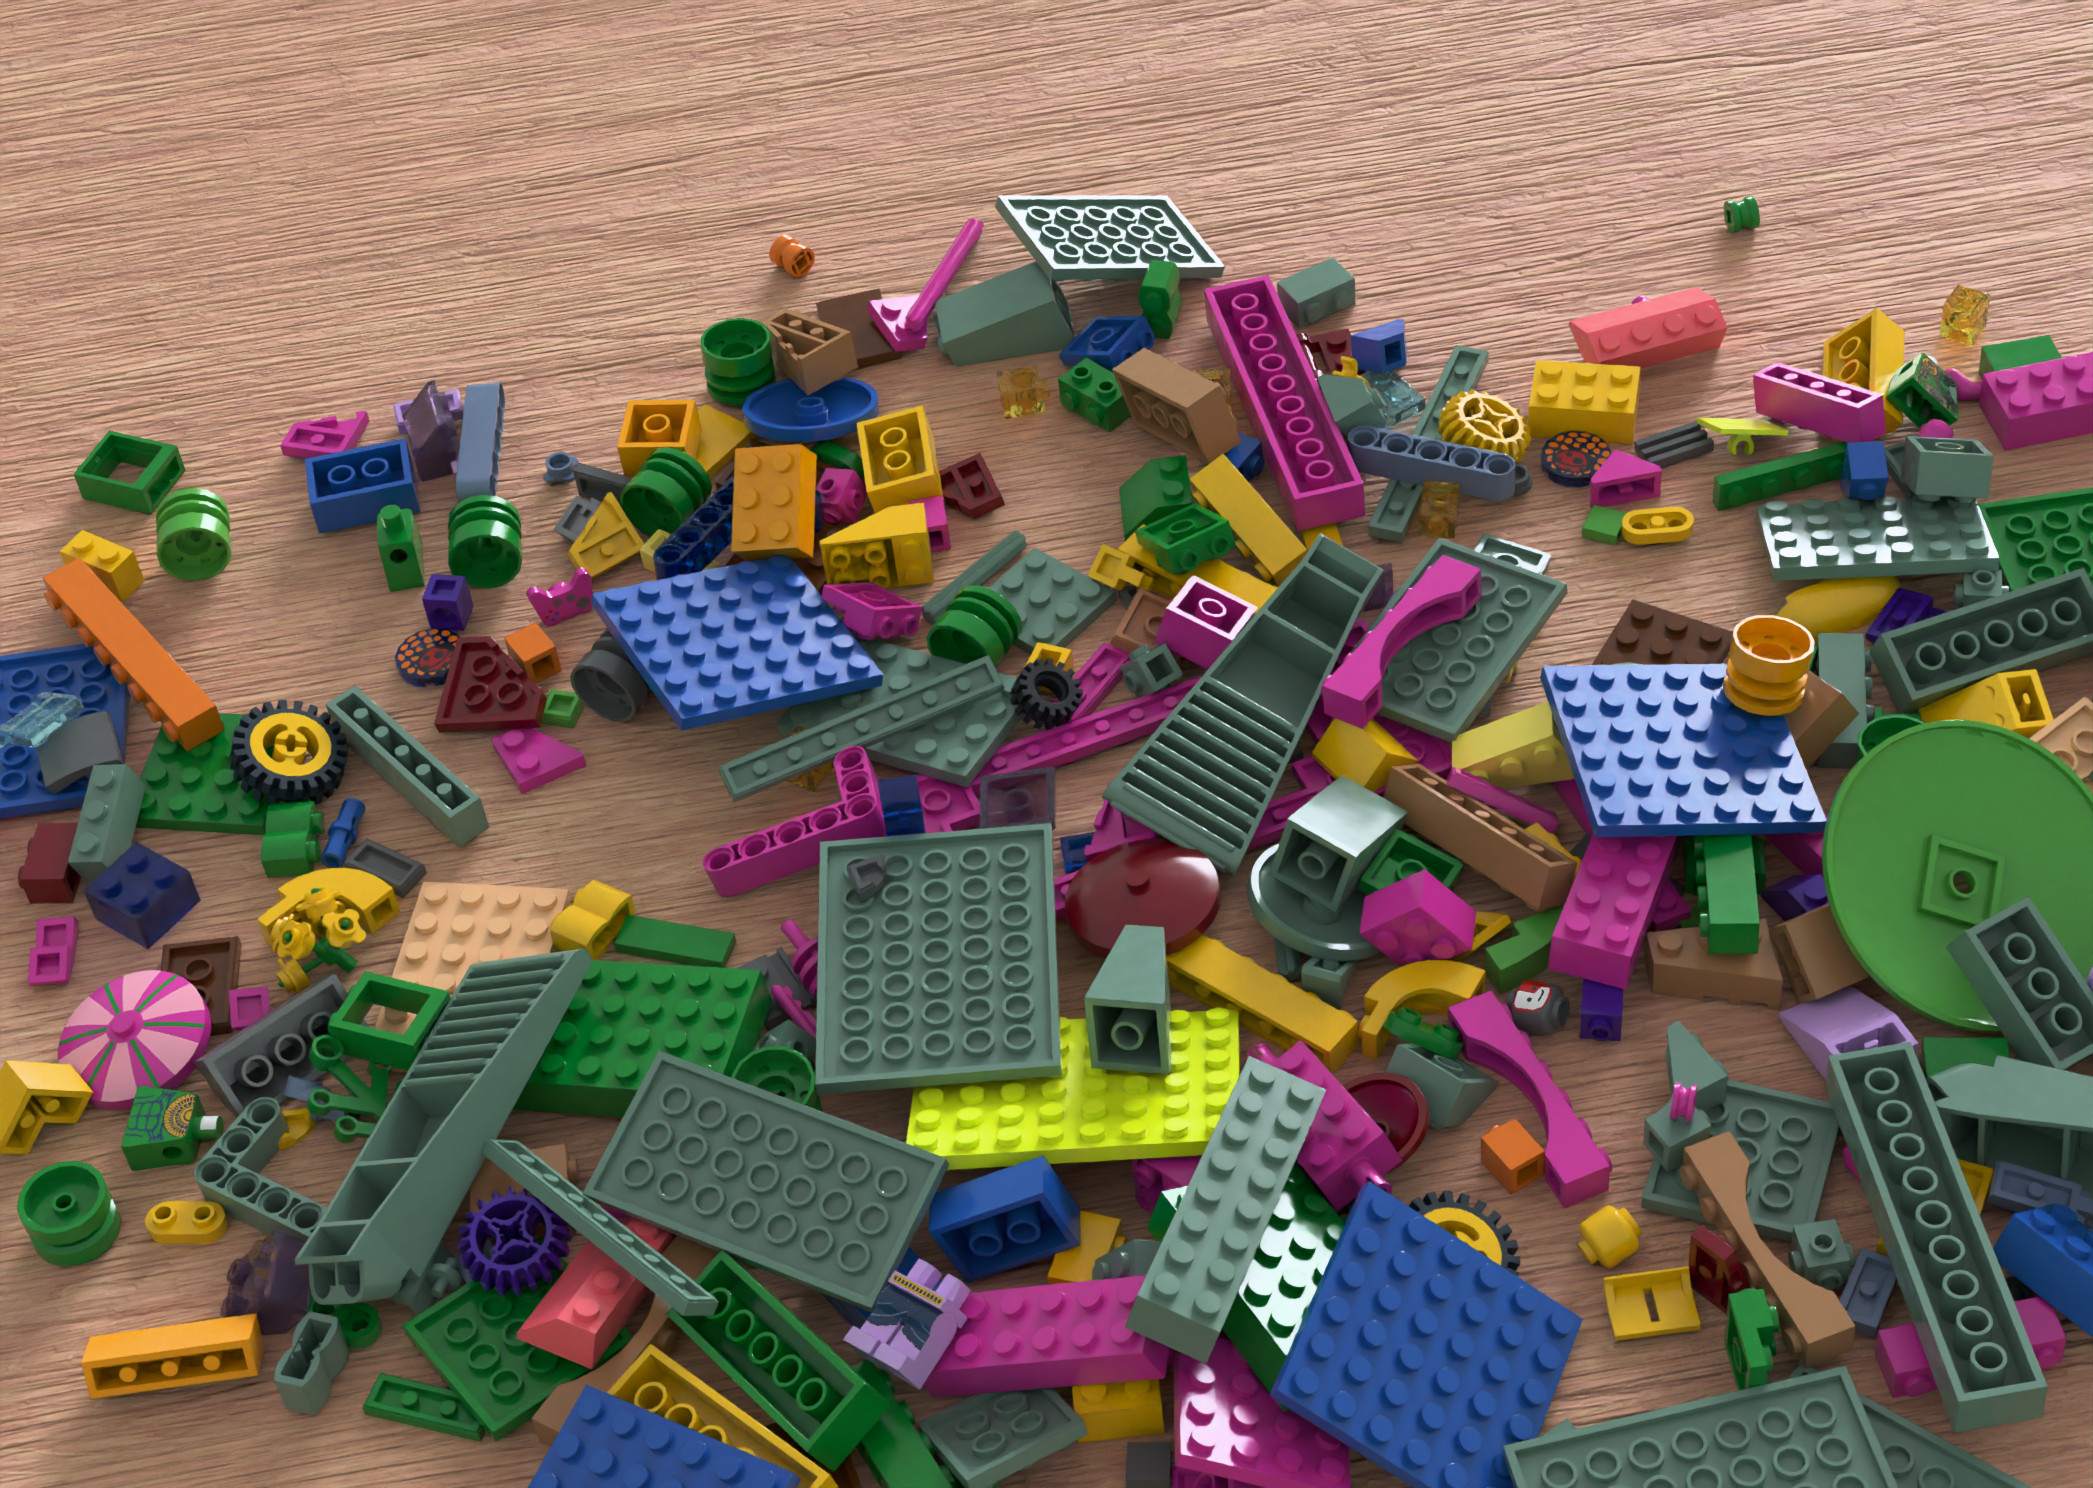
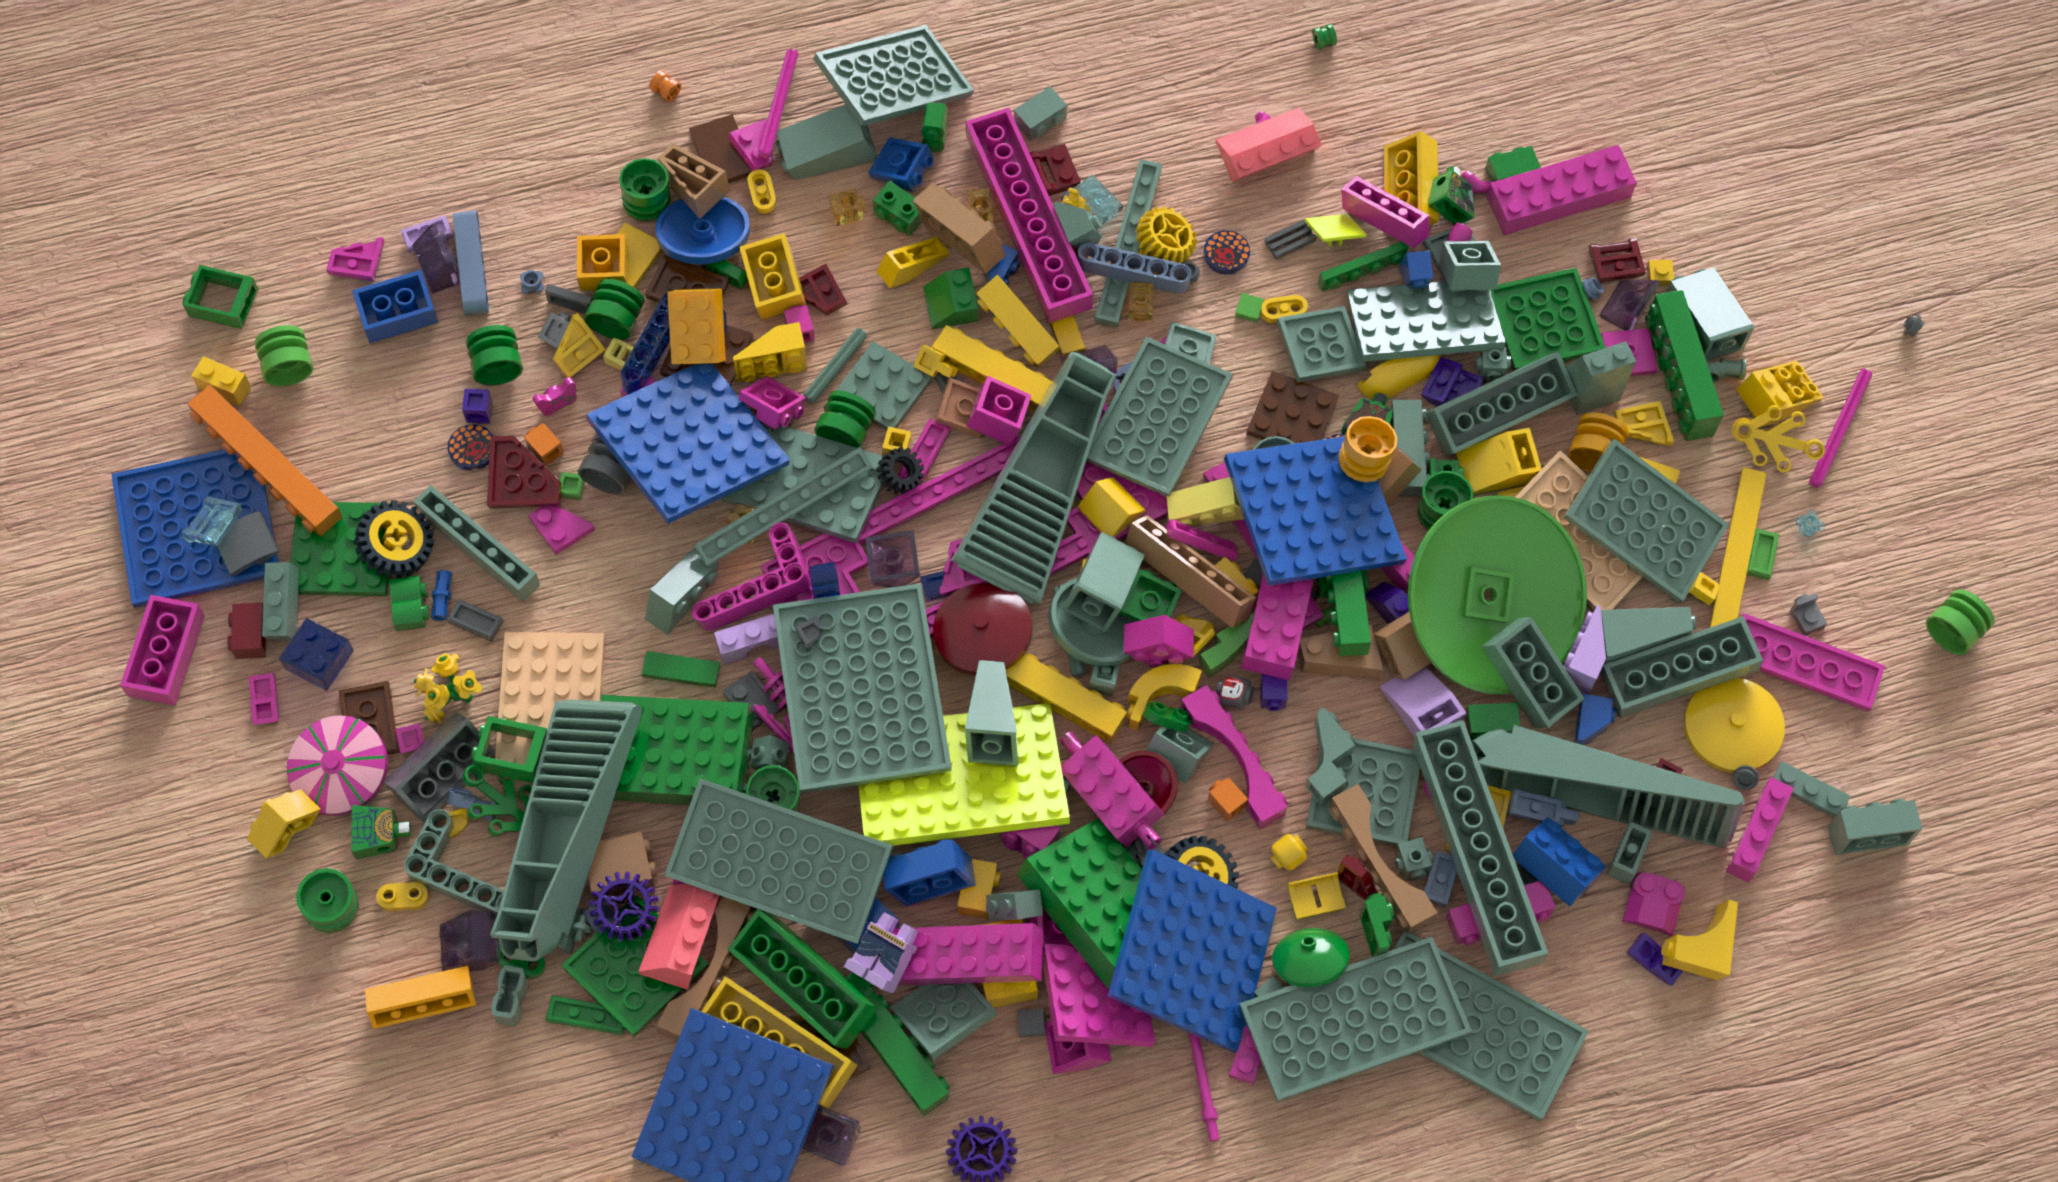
camera: 15 degrees left, 20 degrees up
yellow arch [257,868,401,948] -> none
green torso [377,505,425,592] -> none
sand green tile [482,1139,719,1316] -> none
yellow brick [550,880,636,960] -> none
dark pink brick [815,468,868,525] -> none
sand green brick [1120,643,1183,698] -> none
sand green brick [1125,1056,1326,1364] -> none
green plate [1135,503,1236,575] -> none
dark pink arch [1321,555,1482,729] -> none
blue slope [1351,319,1407,374] -> none
yellow brick [1528,360,1640,444] -> none
dark pink slope [1590,449,1662,509] -> none
dark pink bush [1670,1082,1697,1123] -> none
clear yellow brick [1940,284,1990,346] -> none
none -> sand green wedge [645,548,719,635]
none -> lavender arch [714,614,779,665]
none -> yellow plate [747,169,776,214]
none -> yellow slope [876,237,950,288]
none -> green dish [1272,928,1350,987]
none -> sand green plate [1276,306,1366,383]

